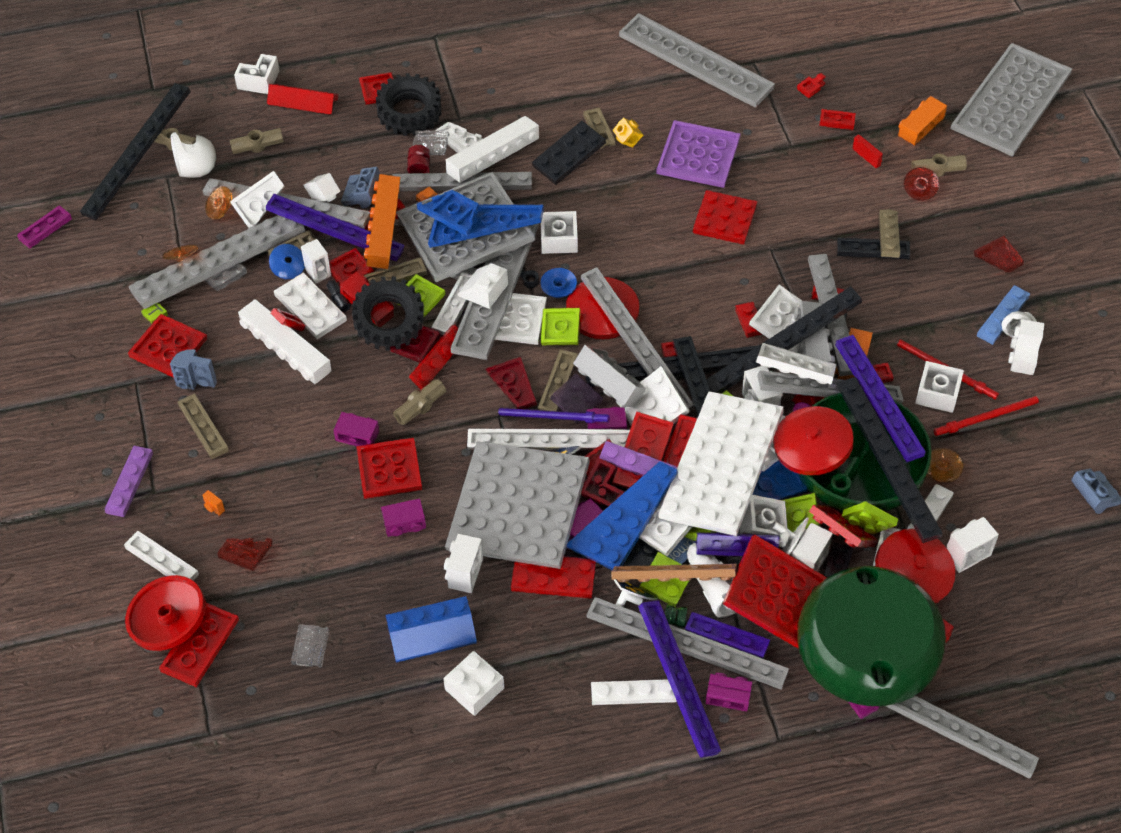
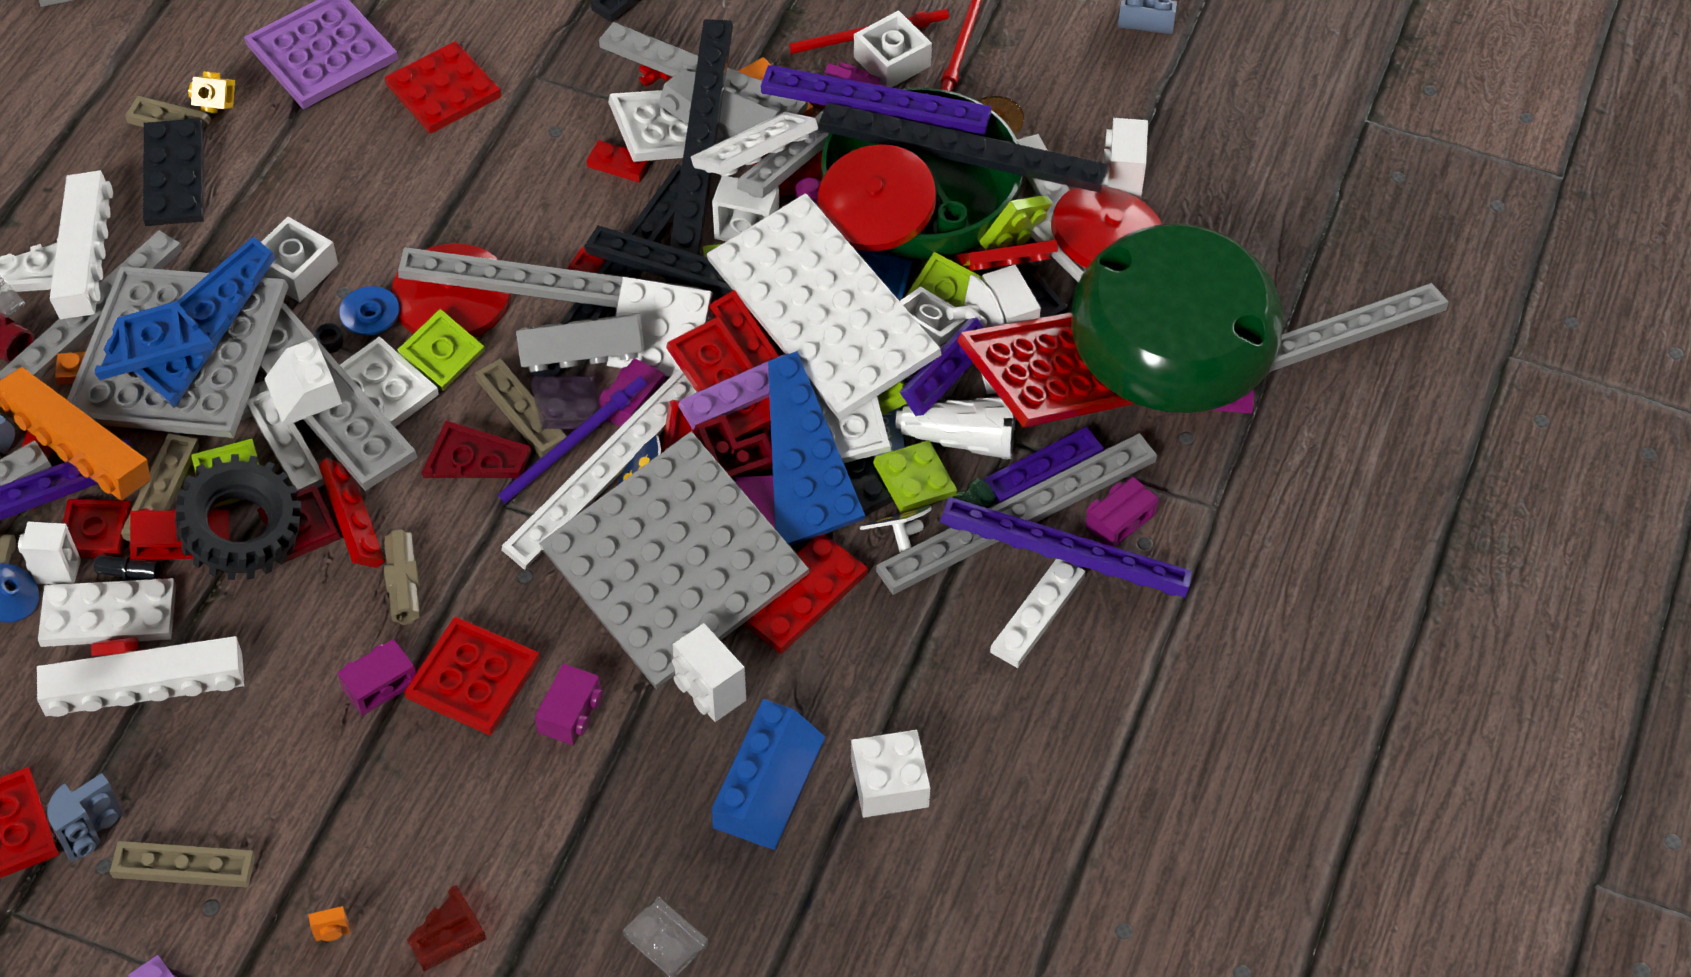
camera: 55 degrees left, 0 degrees up
medium nougat plate [611,564,737,582] -> none
none -> magenta plate [824,61,887,87]

